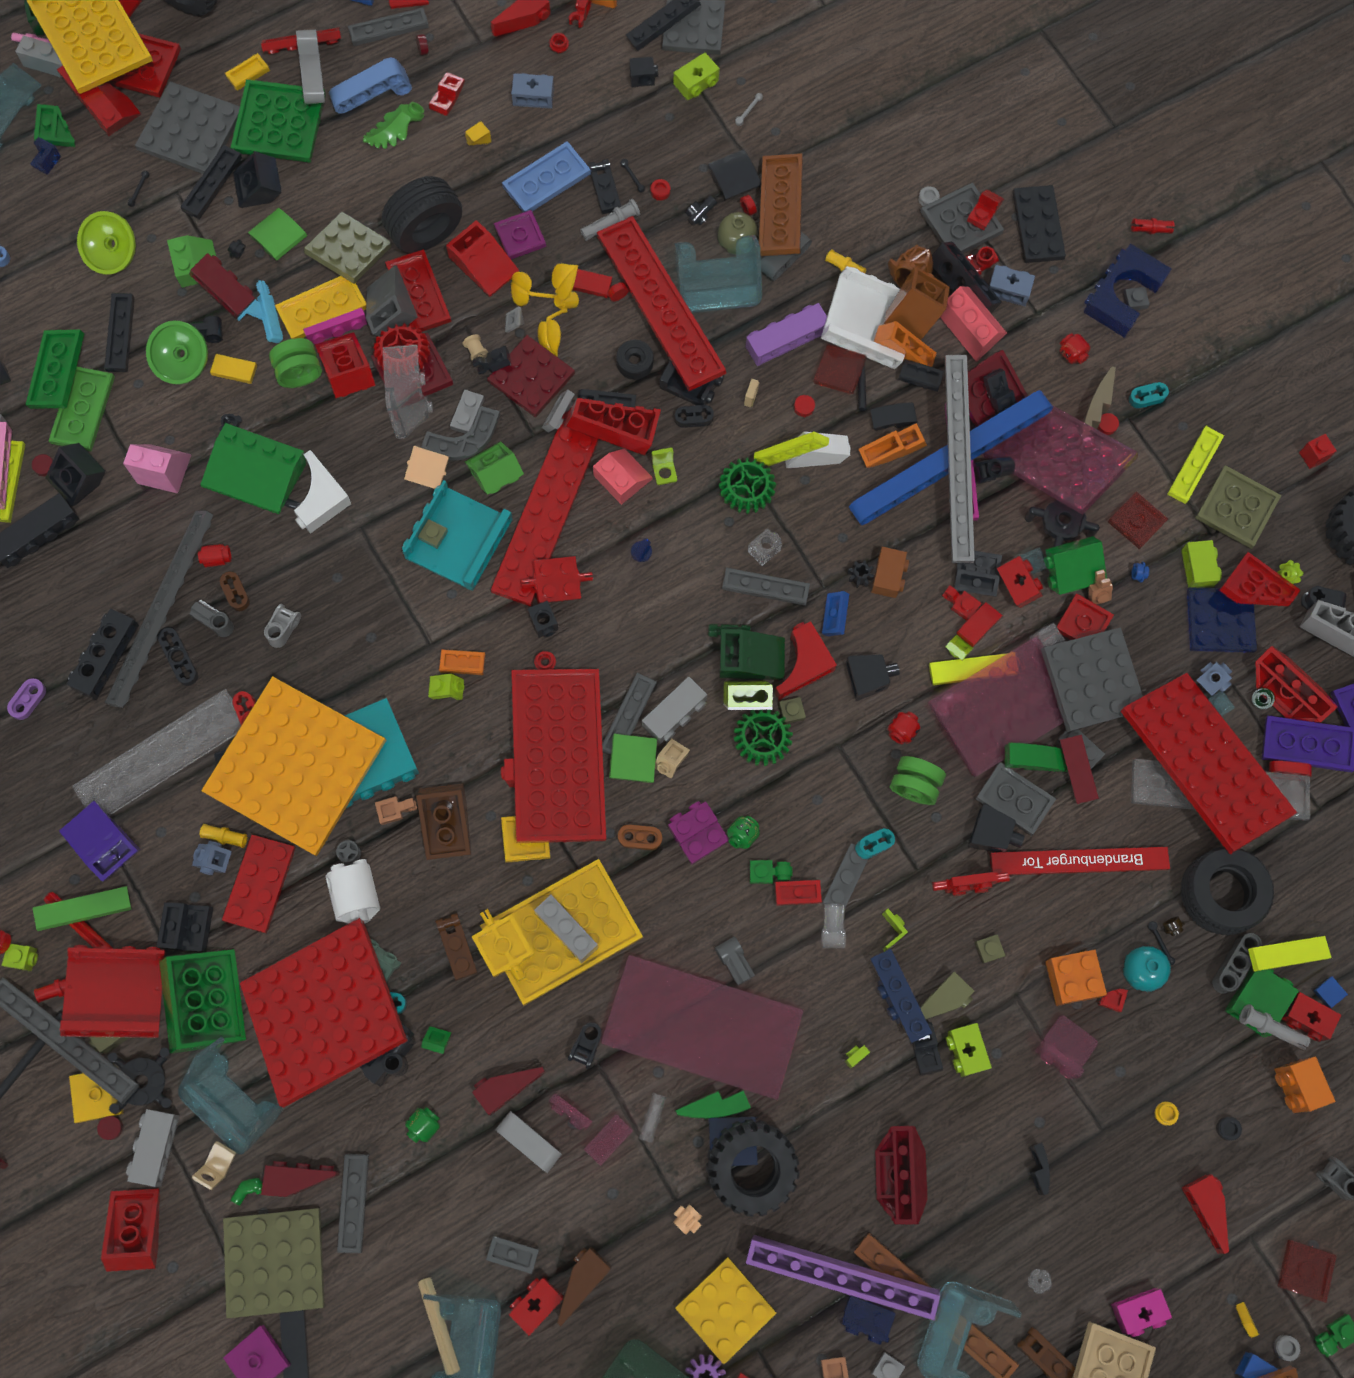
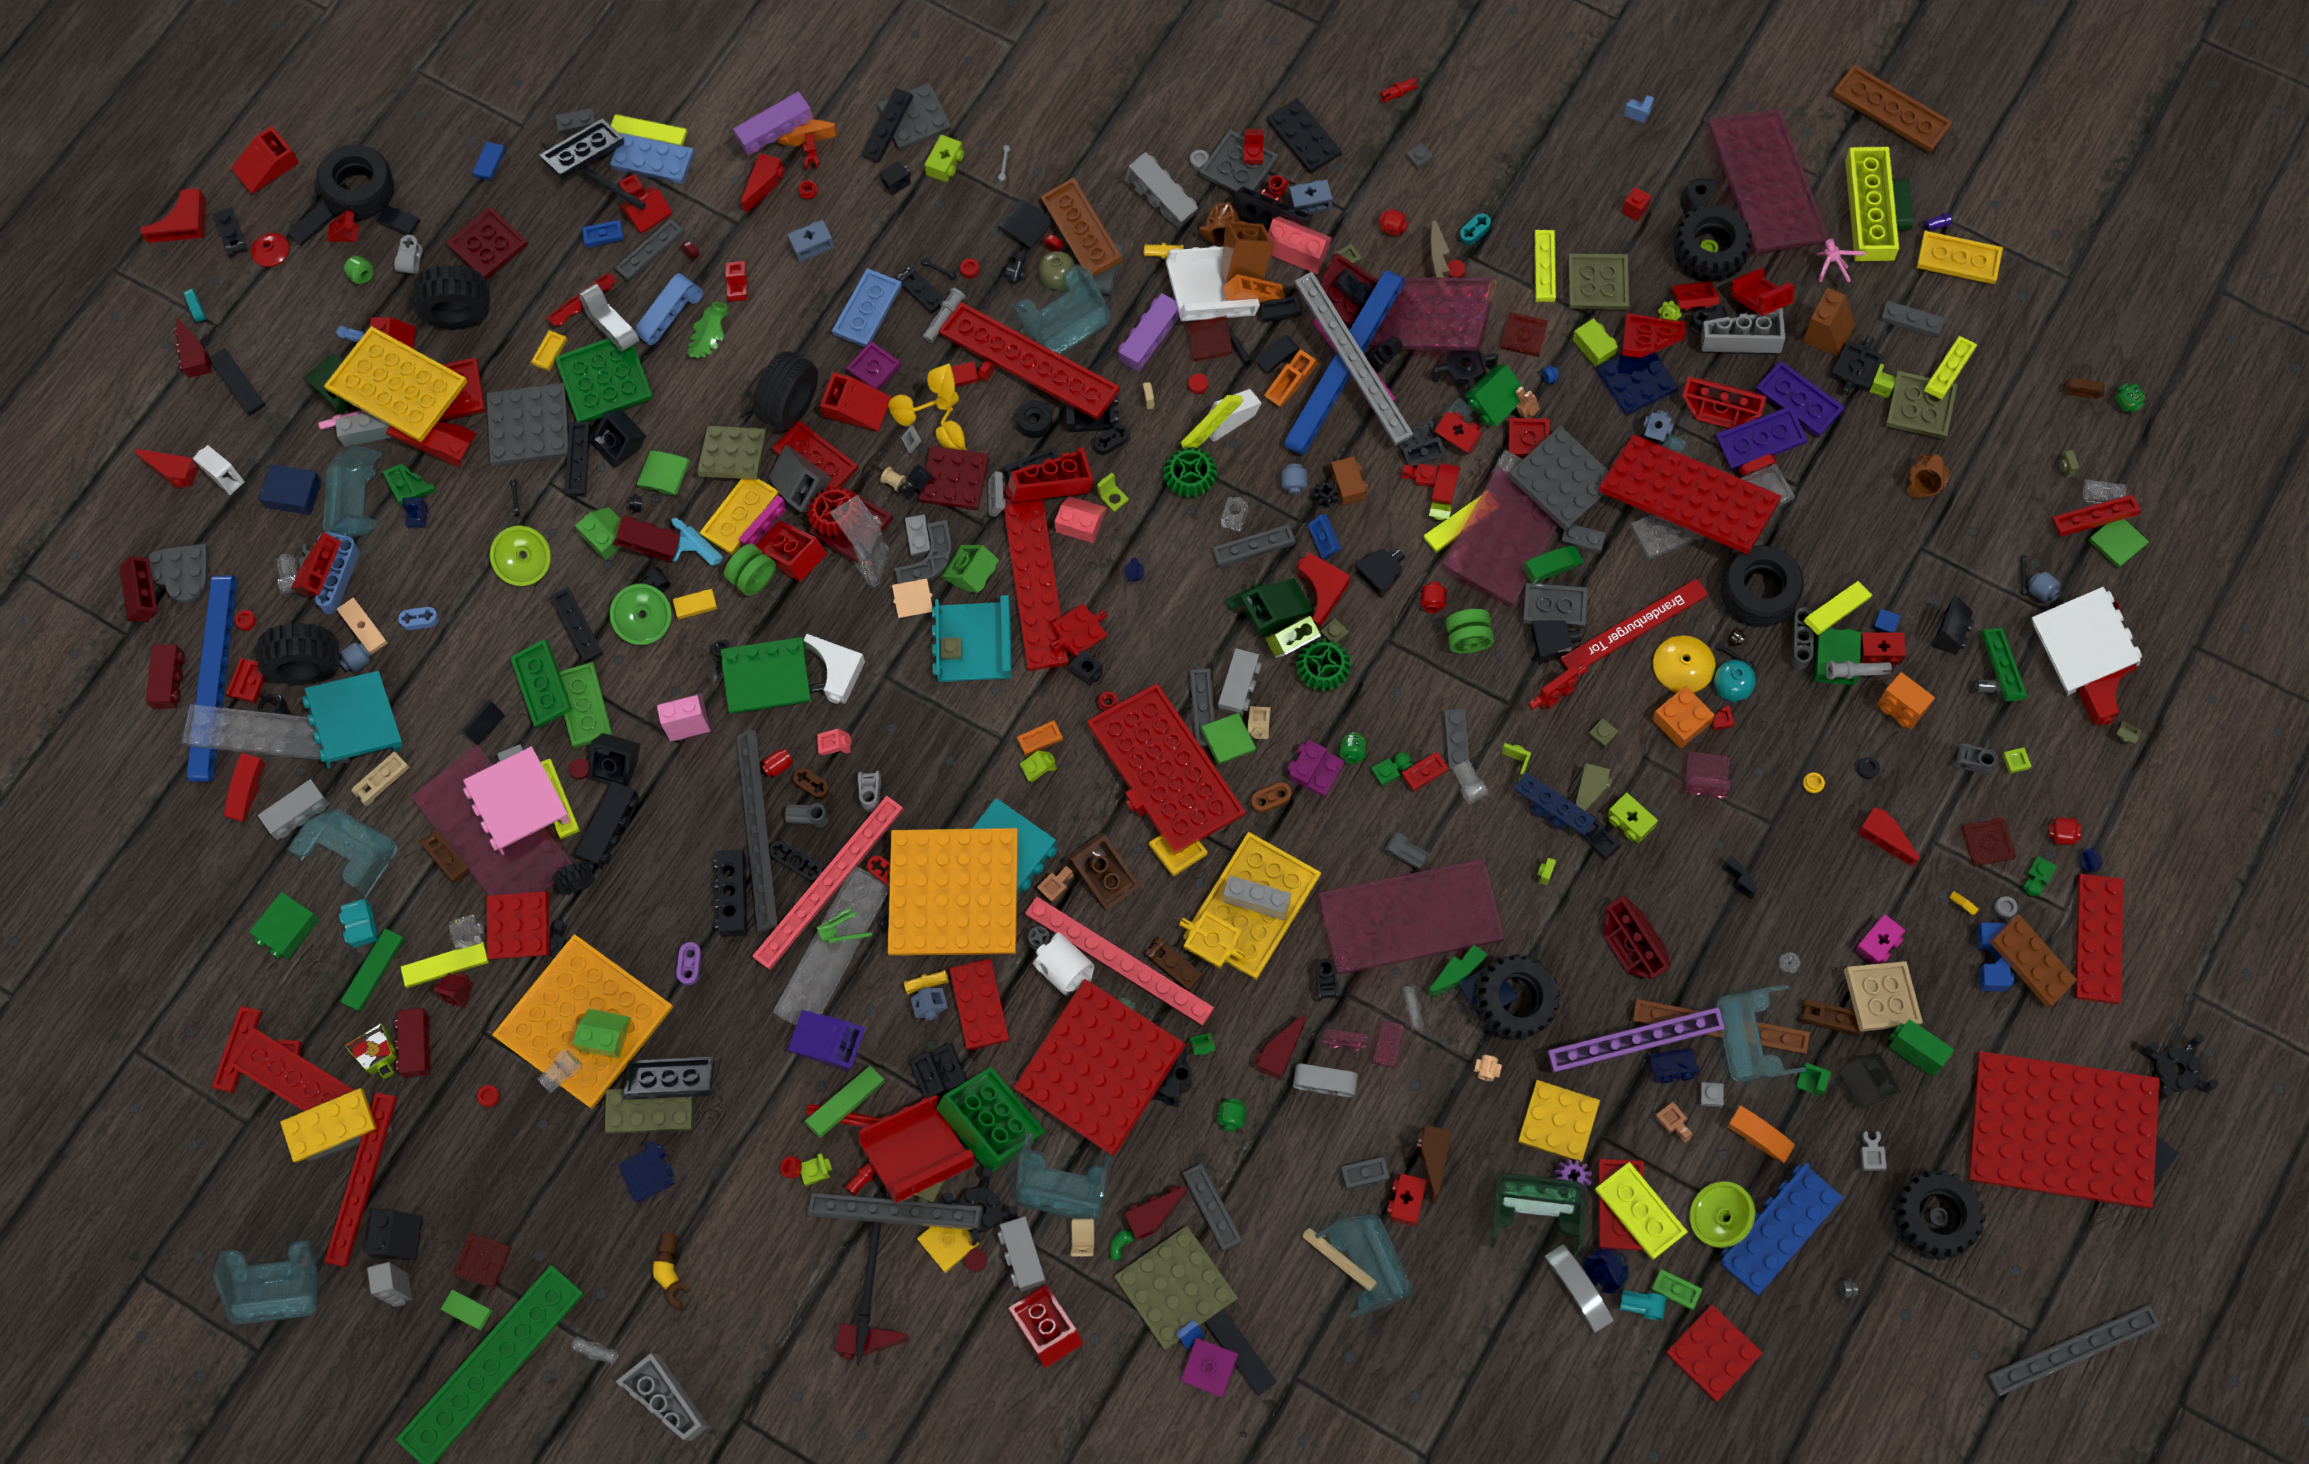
camera: 20 degrees left, 5 degrees down
yellow slope [465,122,491,145] -> none
teal beam [855,828,895,859] -> none
dark red tile [1060,735,1099,804] -> none
clear blue arch [1083,243,1172,338] -> none
plate [1252,688,1275,709] -> none
none -> coral plate [752,796,903,971]
none -> coral bracket [817,729,851,756]
none -> bright green plant [817,908,872,944]
none -> coral plate [1025,896,1214,1027]
none -> light grey wedge [1124,152,1198,229]
none -> blue tile [1176,1320,1205,1350]
none -> sand blue head [1282,464,1308,495]
none -> olive plate [1335,244,1362,265]
none -> yellow dish [1653,636,1716,693]
none -> red plate [1672,281,1719,310]

